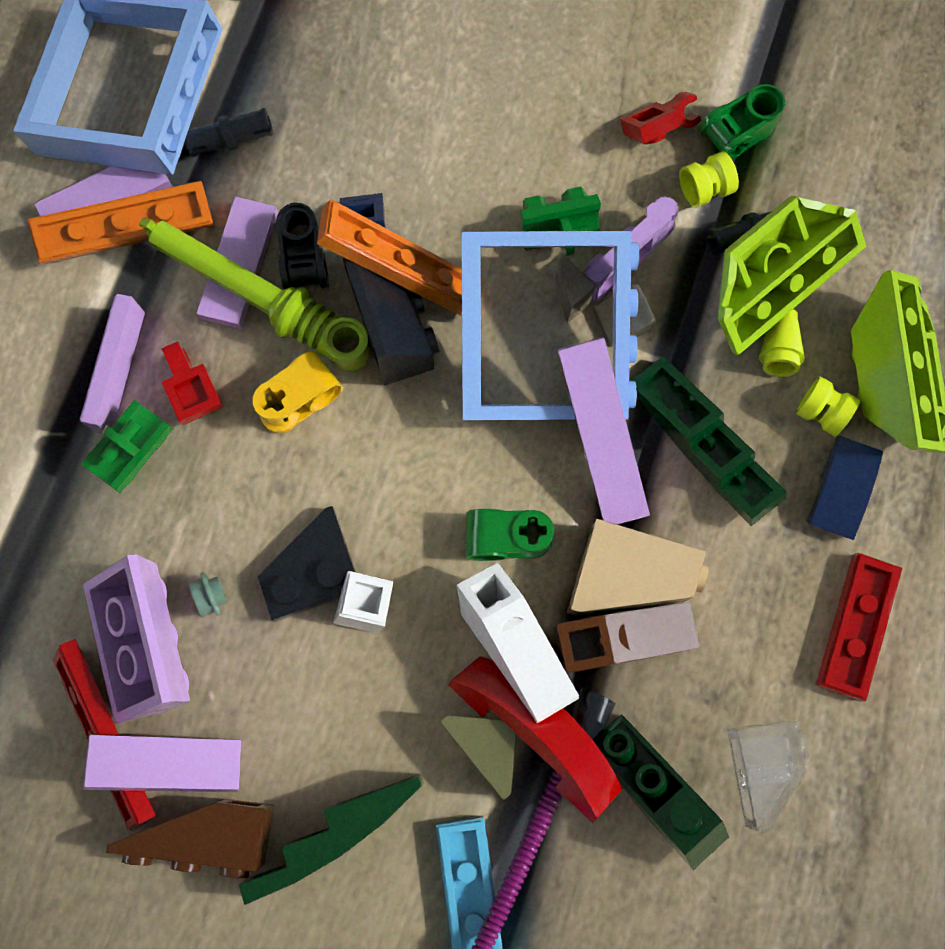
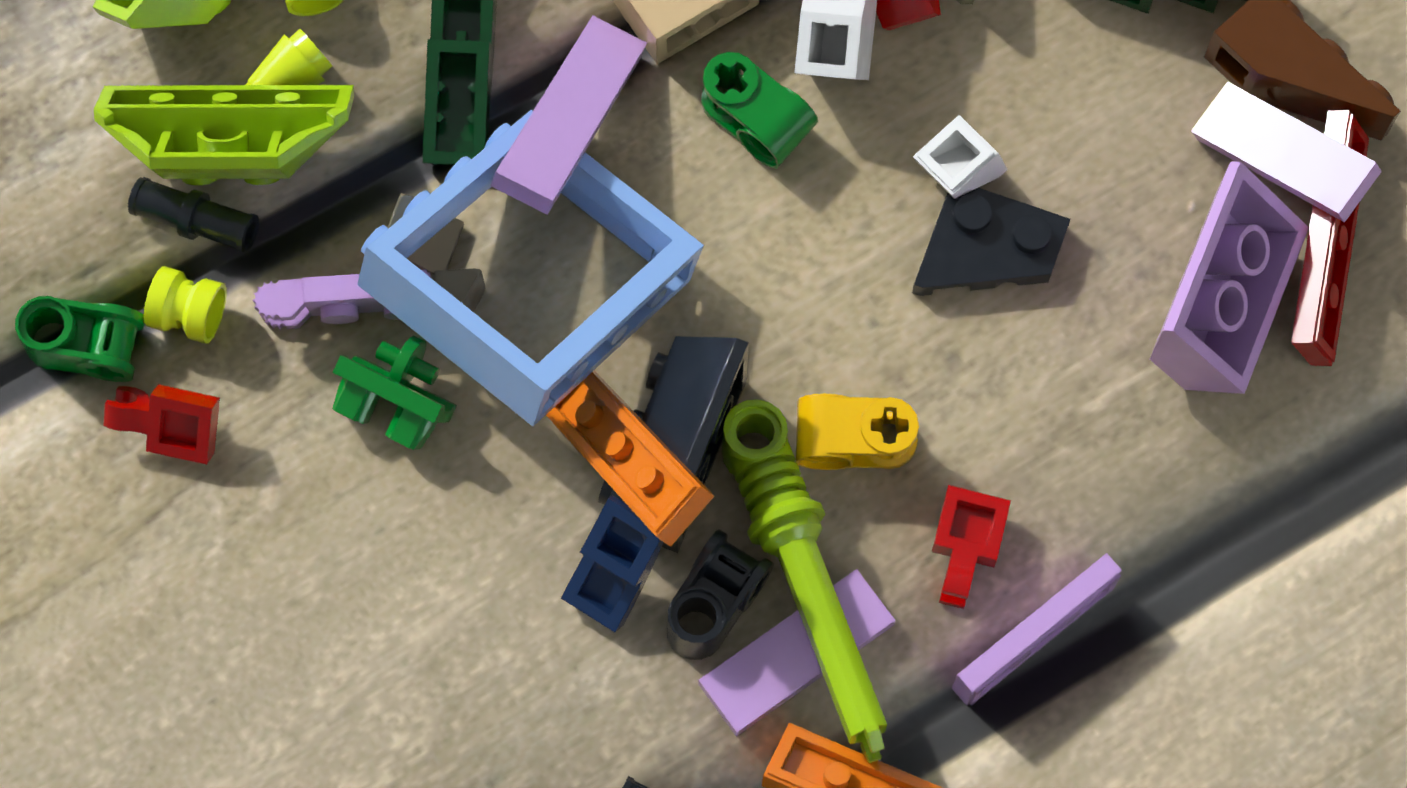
camera: 140 degrees left, 5 degrees down
green hips [81,399,173,493] -> none
sand green plate [188,572,227,617] -> none

